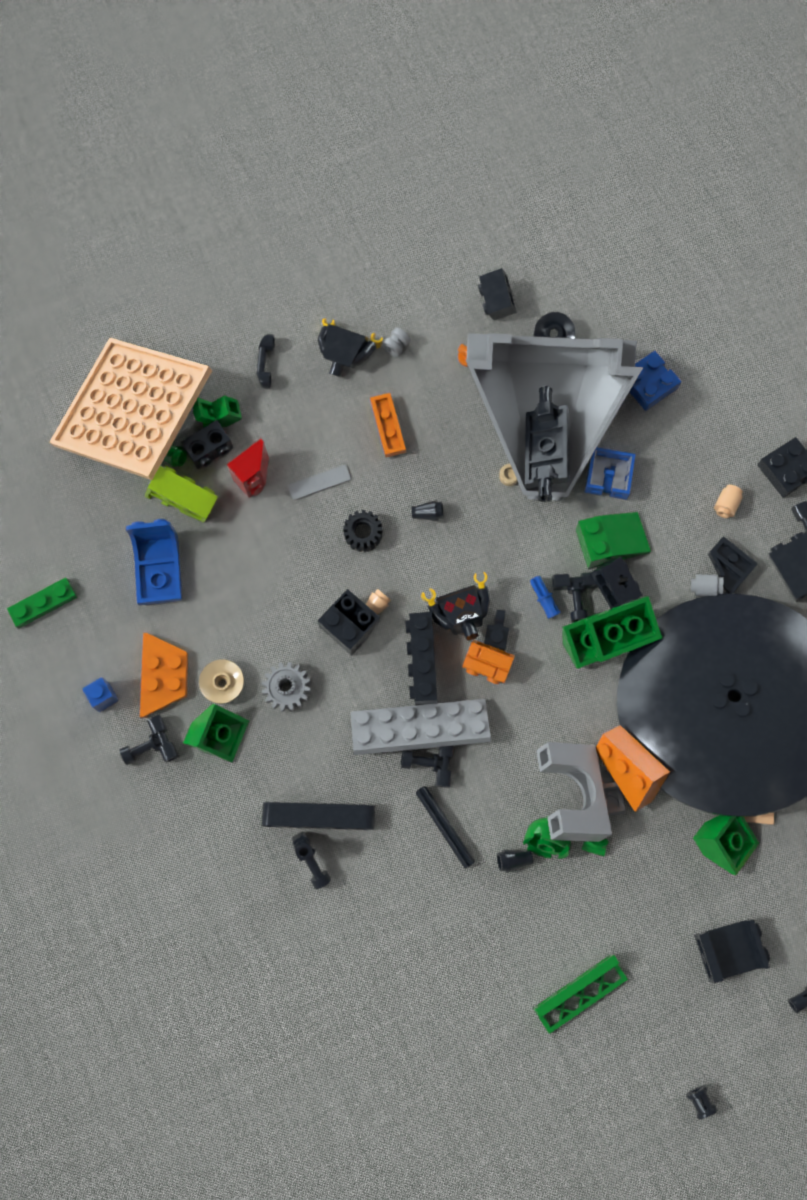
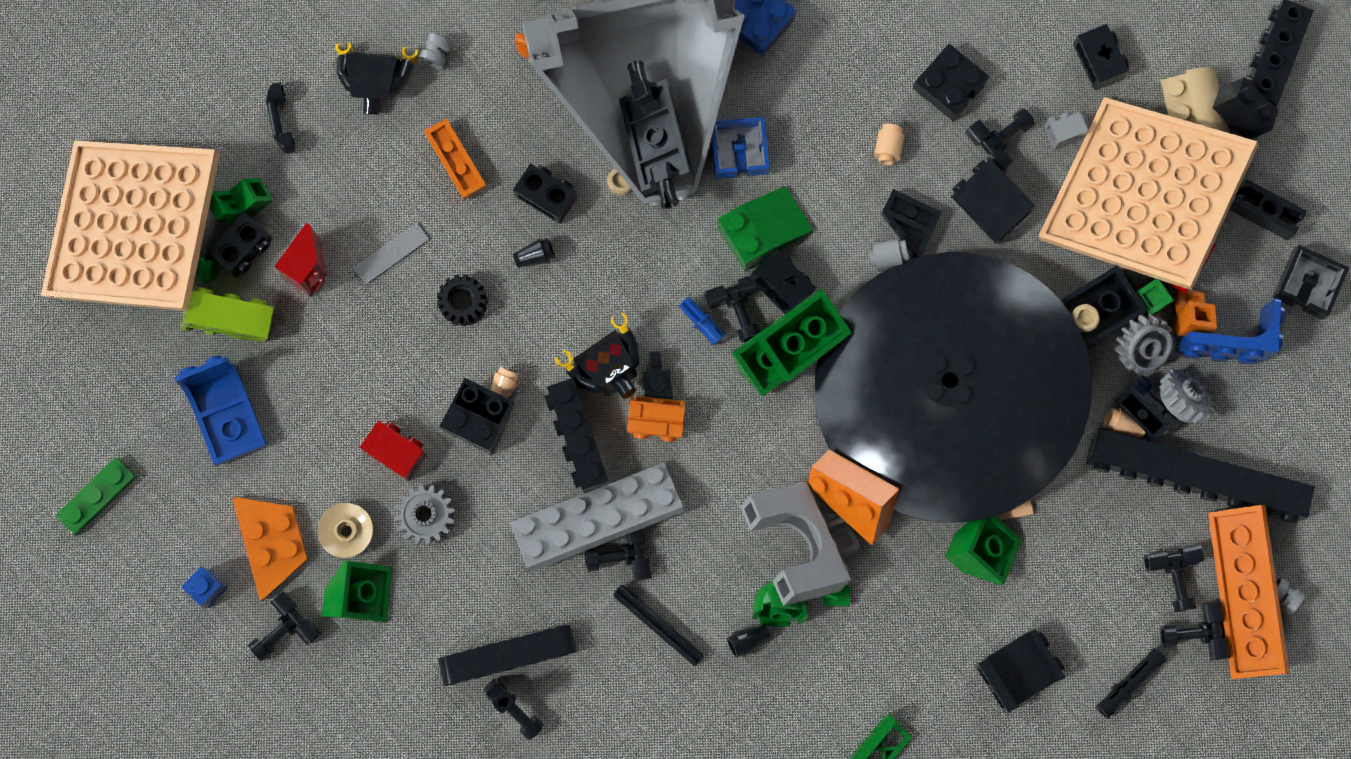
camera: 20 degrees left, 5 degrees up
none -> red brick [359,420,427,481]
none -> black brick [513,163,577,224]

